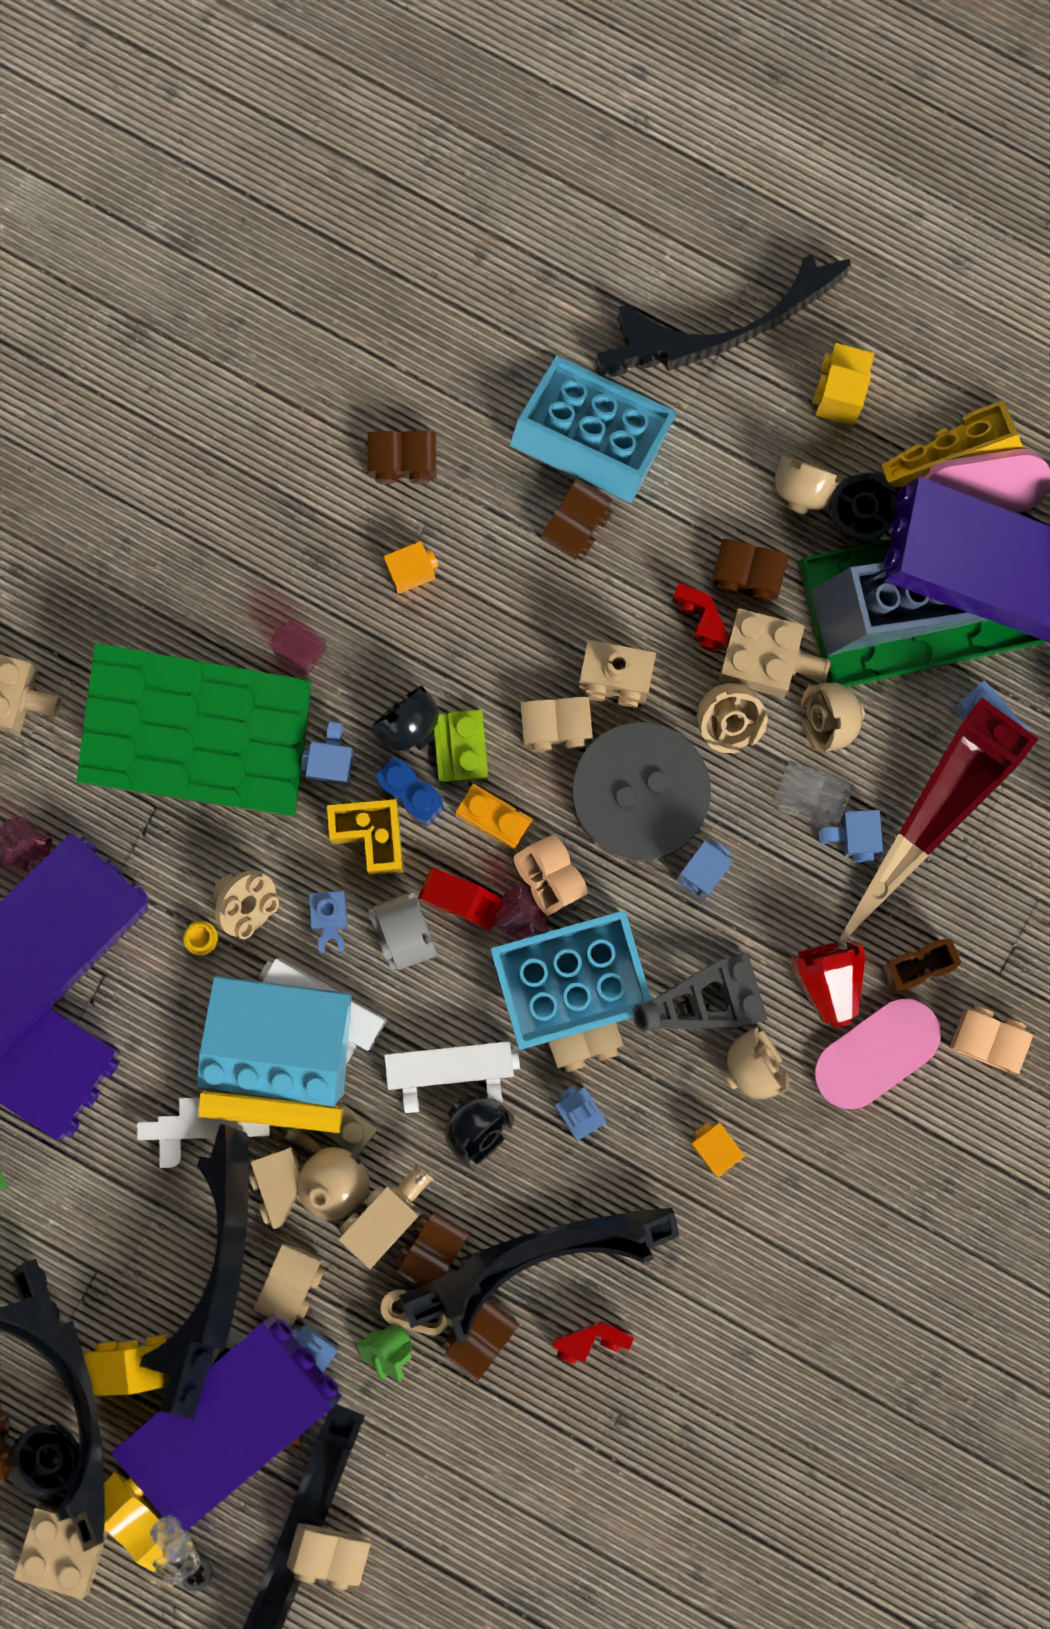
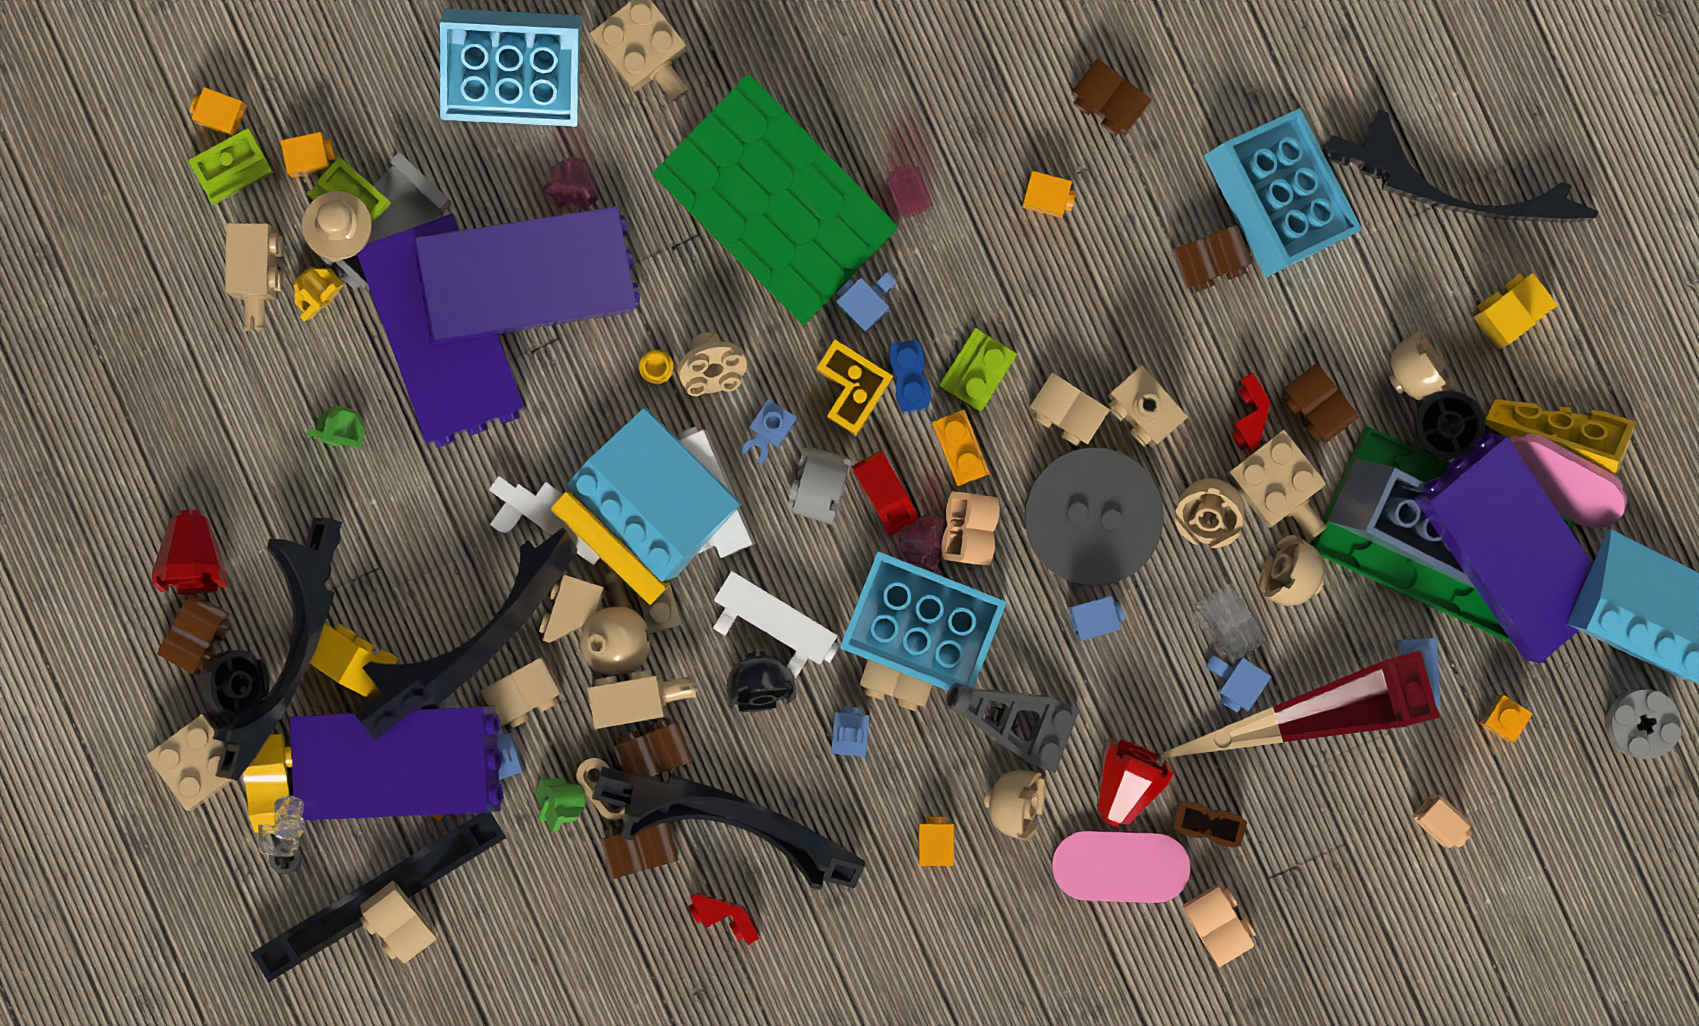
camera: 40 degrees right, 5 degrees up
black cylinder [370,685,439,751] -> none

